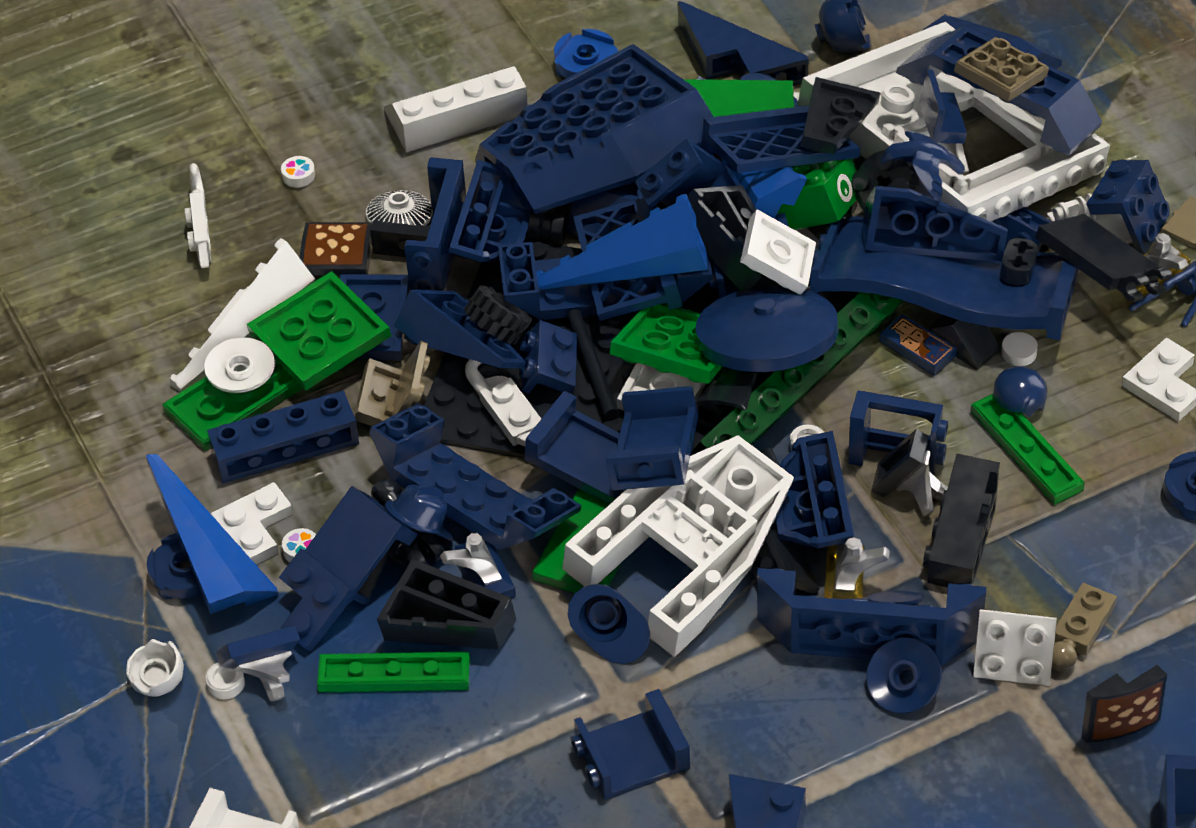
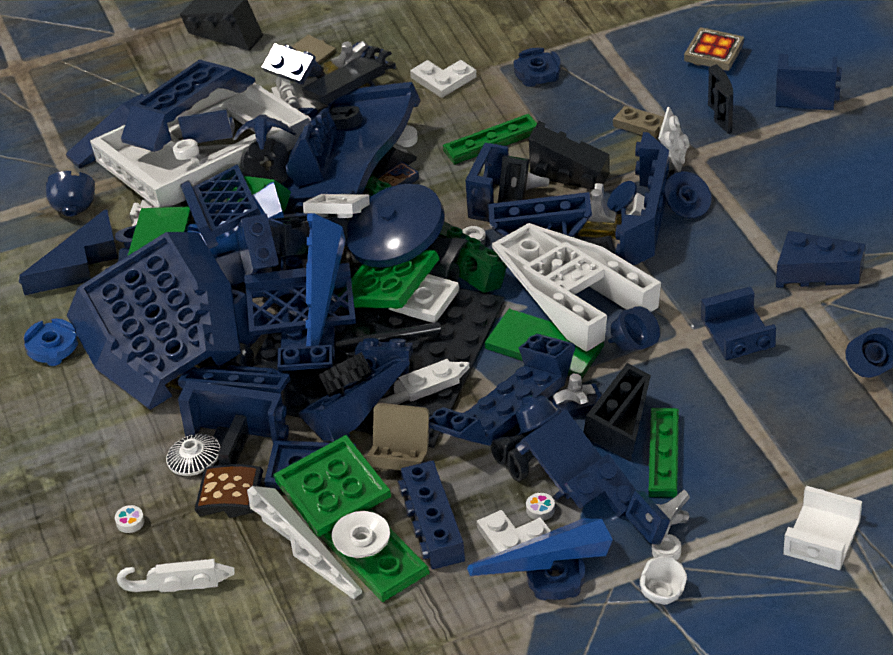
camera: 85 degrees left, 5 degrees down
white slope [384,66,528,153] -> none
dark blue panel [525,391,627,505] -> none
dark blue panel [605,386,698,491] -> none
black wing [800,77,881,155] -> none
dark tan tile [954,37,1049,102] -> none
dark blue hair [993,366,1048,417] -> none

